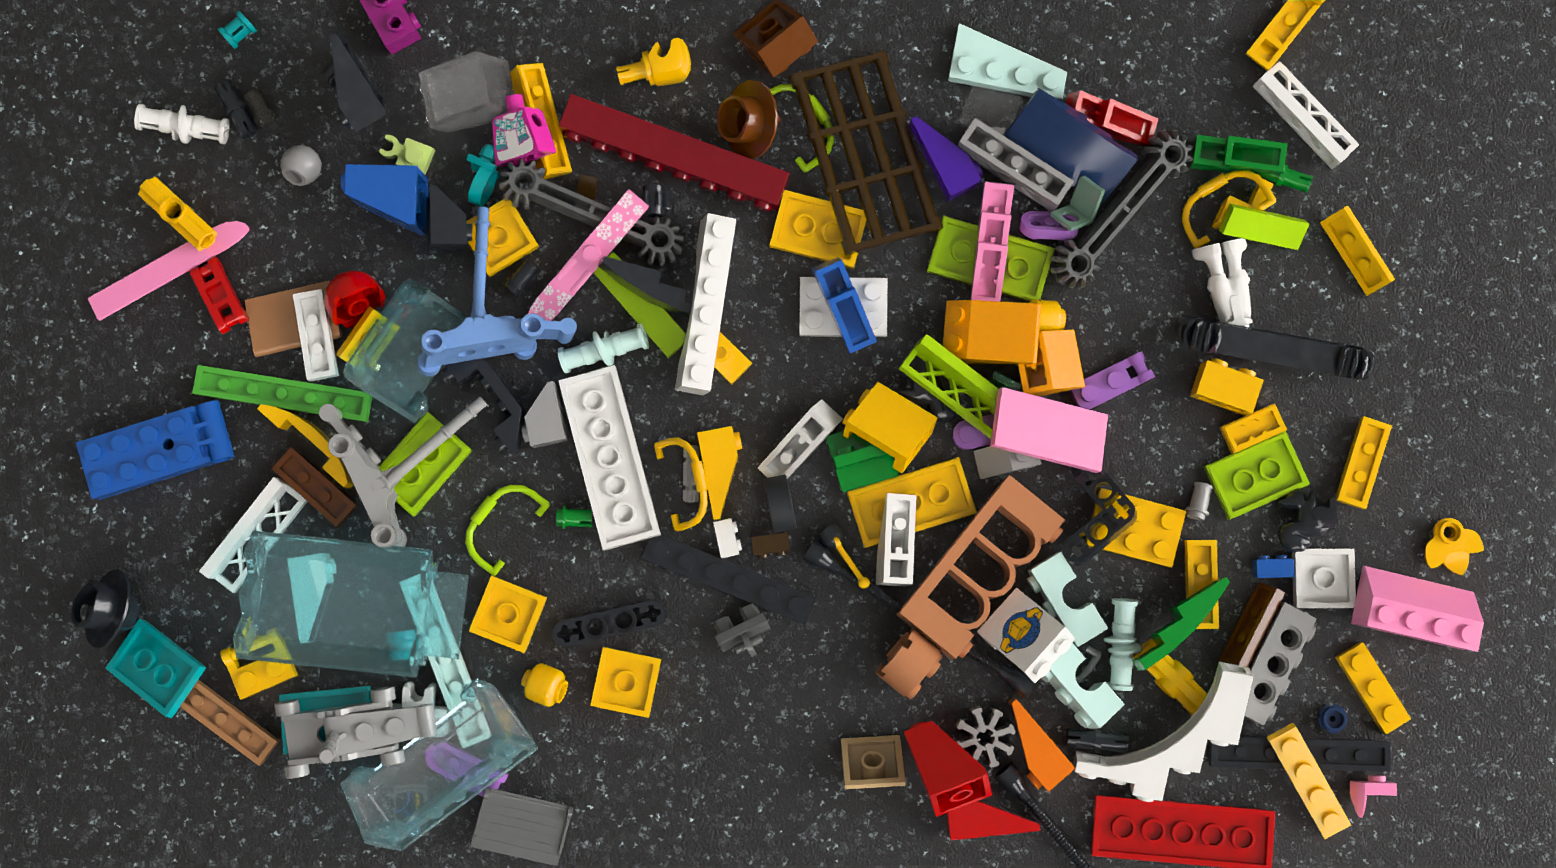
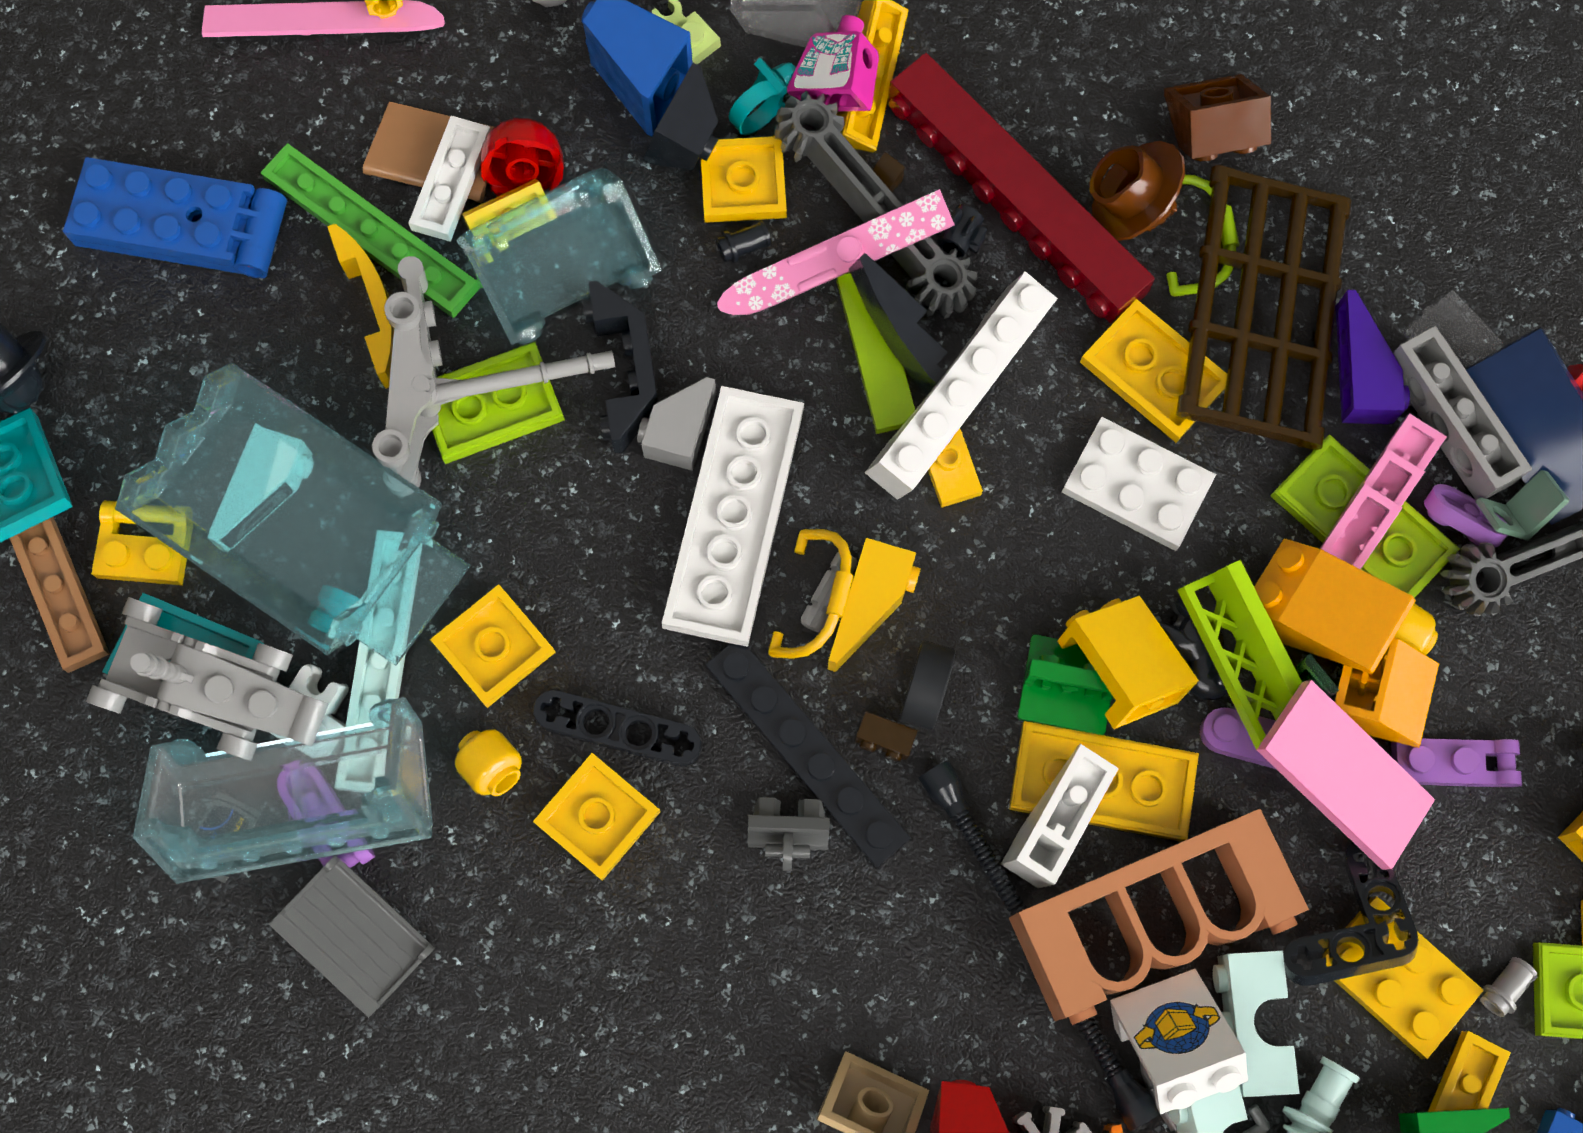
camera: 25 degrees right, 10 degrees down
red plate [189,256,249,334] -> none
white fence [199,477,308,593] -> none
reddish brown plate [271,447,359,527] -> none
medium blue piece [417,207,577,376] -> none
lime piece [465,485,550,576] -> none
green pin [556,506,593,529] -> none
light aqua piece [558,323,649,373] -> none
yellow piece [616,38,691,86] -> none
white piece [713,518,742,558] -> none
white slope [758,399,843,479] -> none
blue slope [811,257,877,354] -> none
hinge [818,523,870,589] -> none
nougat brick [875,627,943,700] -> none
light aqua wing [948,23,1067,101] -> none
light grey slope [973,447,1041,480] -> none

